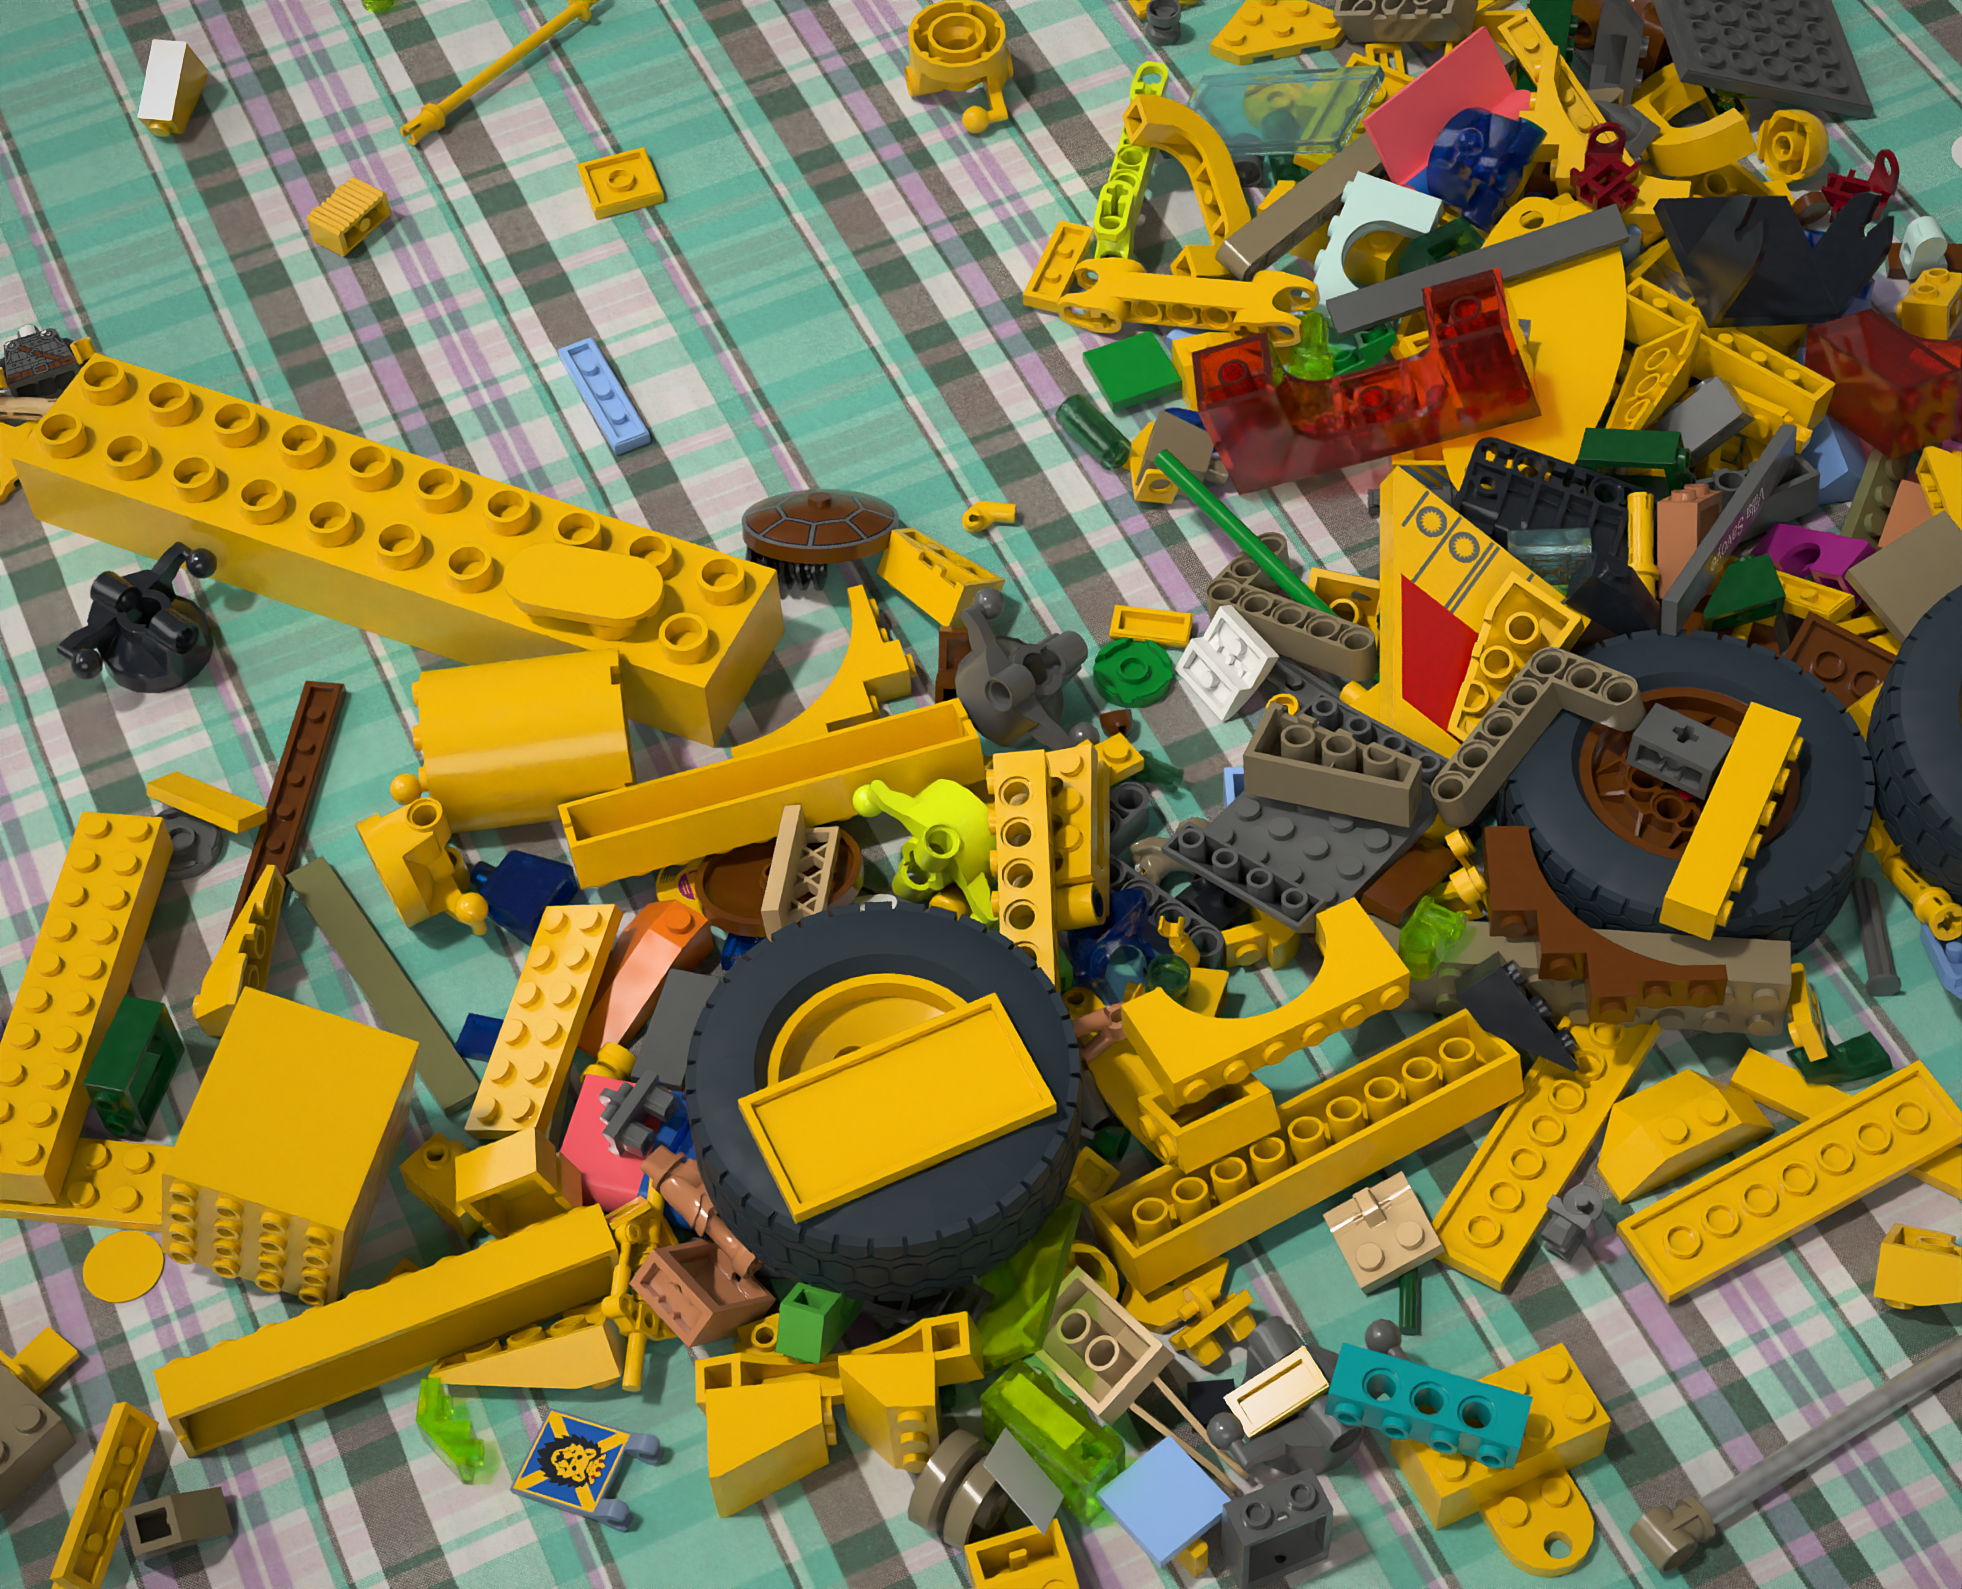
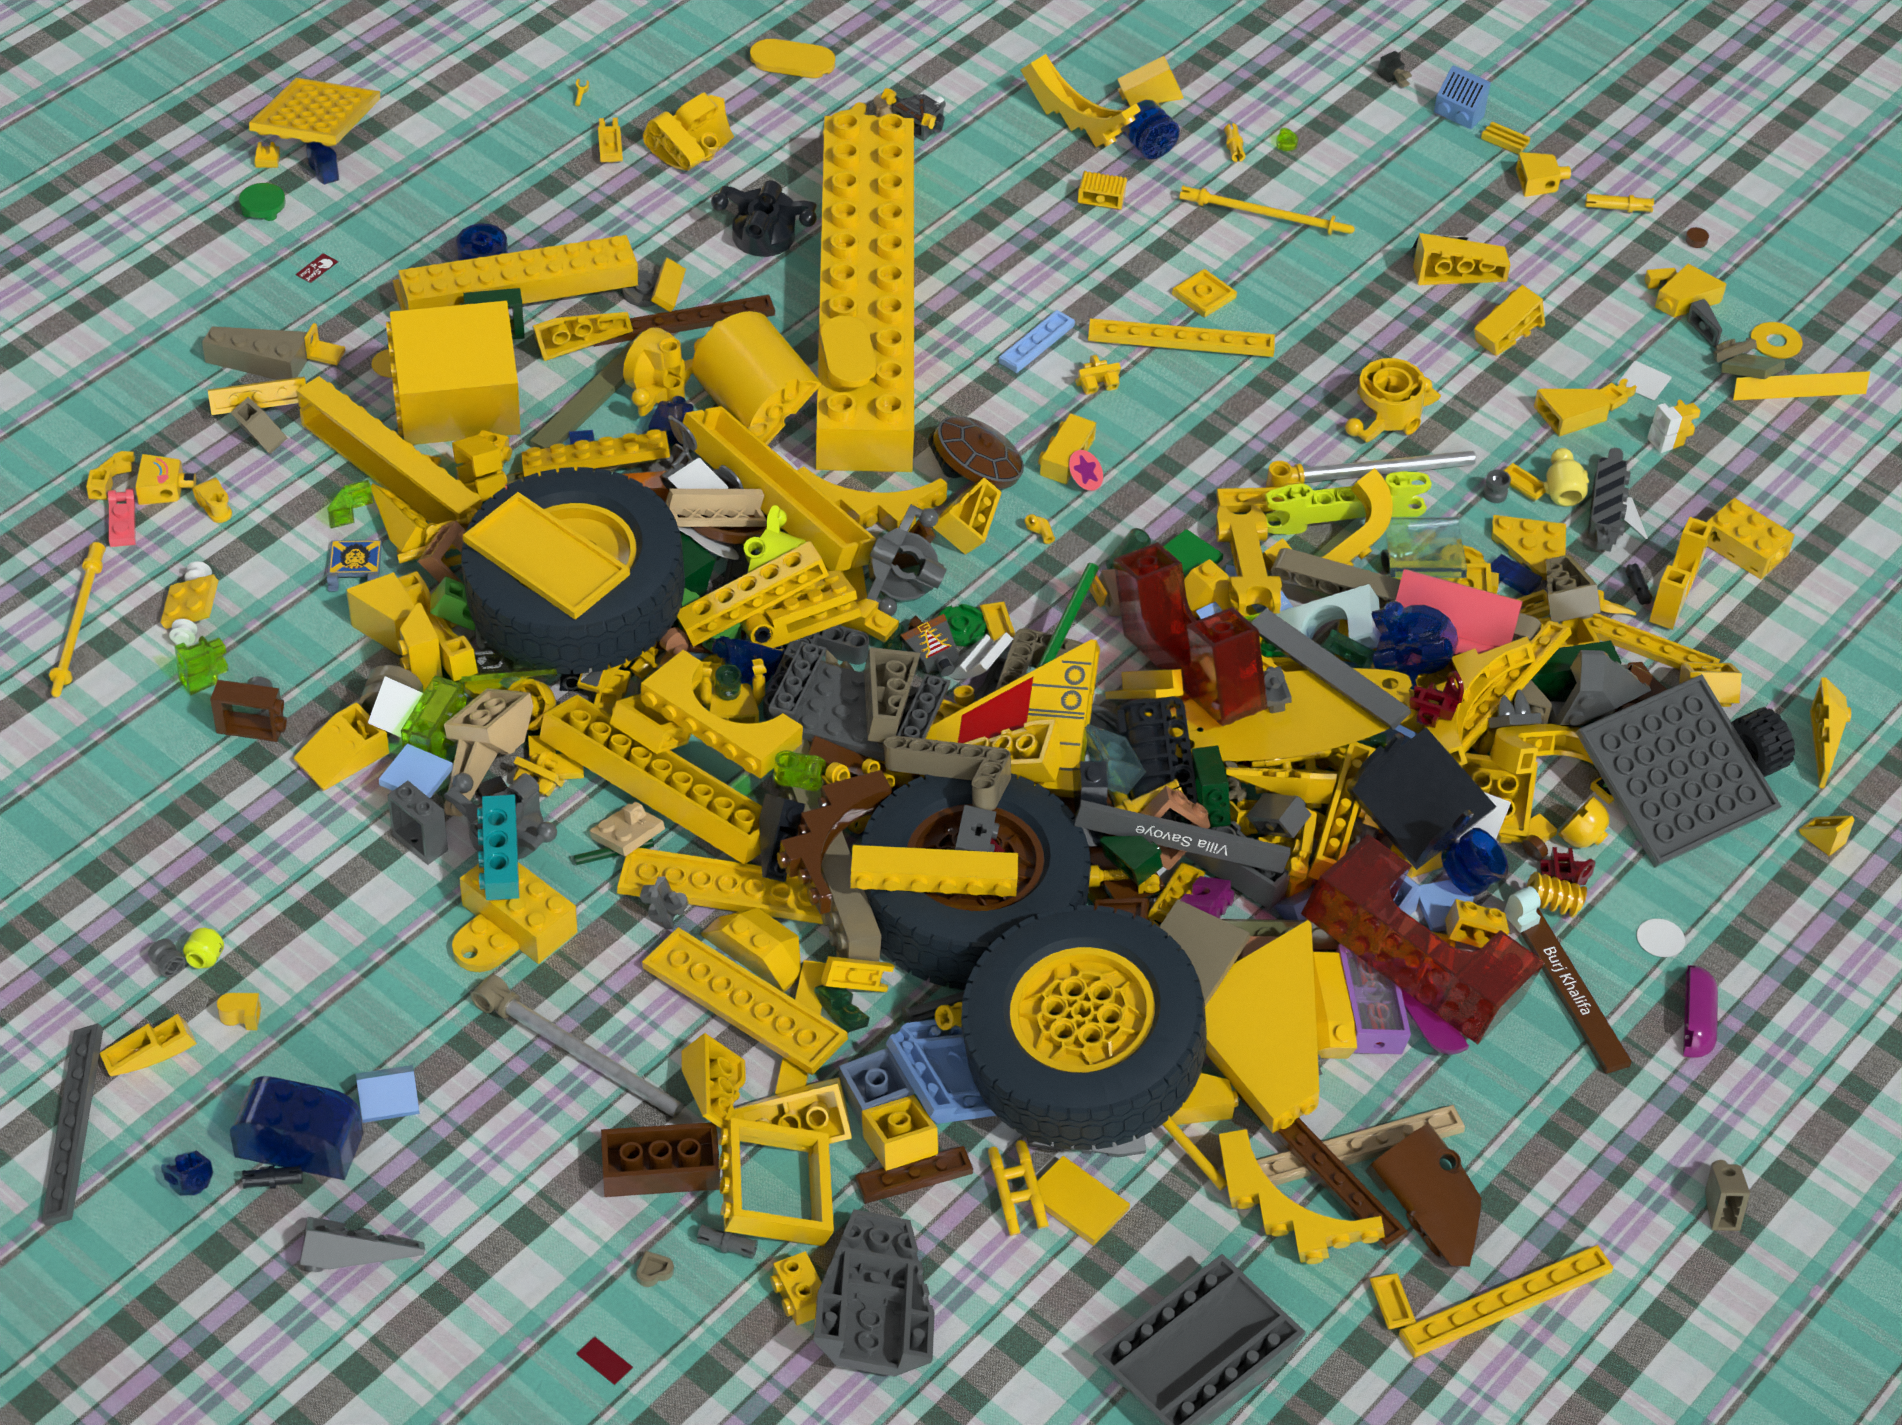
camera: 60 degrees right, 5 degrees down
tile [1224,1346,1330,1441] -> none
none -> dark grey plant [660,415,744,490]
none -> white sticker [668,458,728,489]
none -> dark grey torso [901,614,959,676]
none -> yellow arch [1020,54,1141,147]
none -> yellow brick [1038,413,1097,484]
none -> coral sticker [1069,450,1103,491]
none -> yellow hips [1075,355,1121,395]
none -> yellow plate [1088,318,1275,357]
none -> yellow fence [1105,669,1183,699]
none -> clear blue wheel [1121,100,1180,159]
none -> yellow pin [1224,123,1246,162]
none -> flat silver piece [1266,451,1476,488]
none -> clear blue tile [1491,554,1542,596]
none -> yellow piece [1526,871,1587,918]

